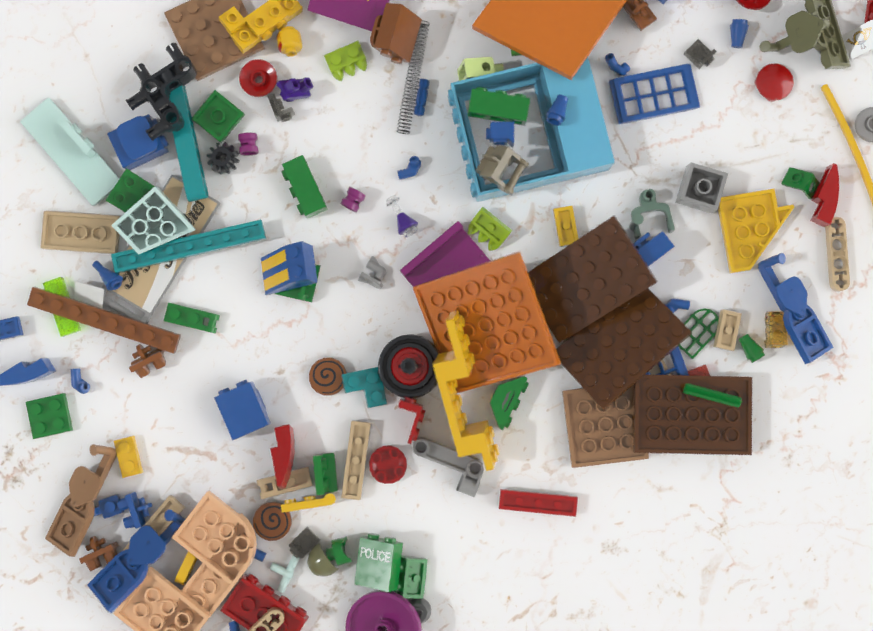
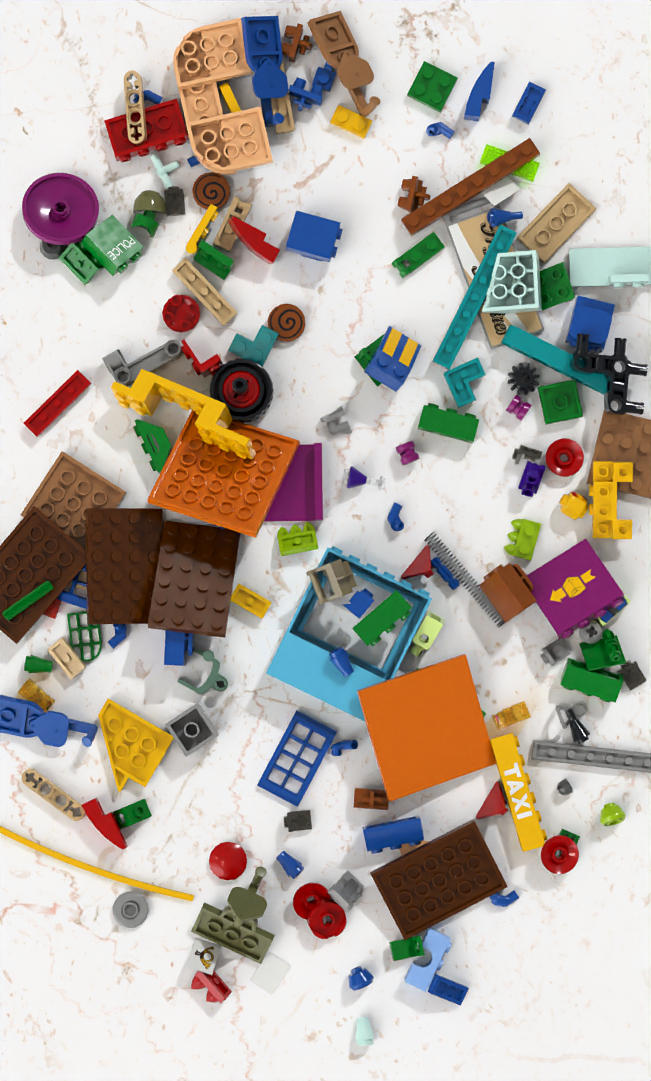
camera: 125 degrees right, 0 degrees up
none -> red piece [401,545,434,579]
none -> teal plate [443,357,486,408]

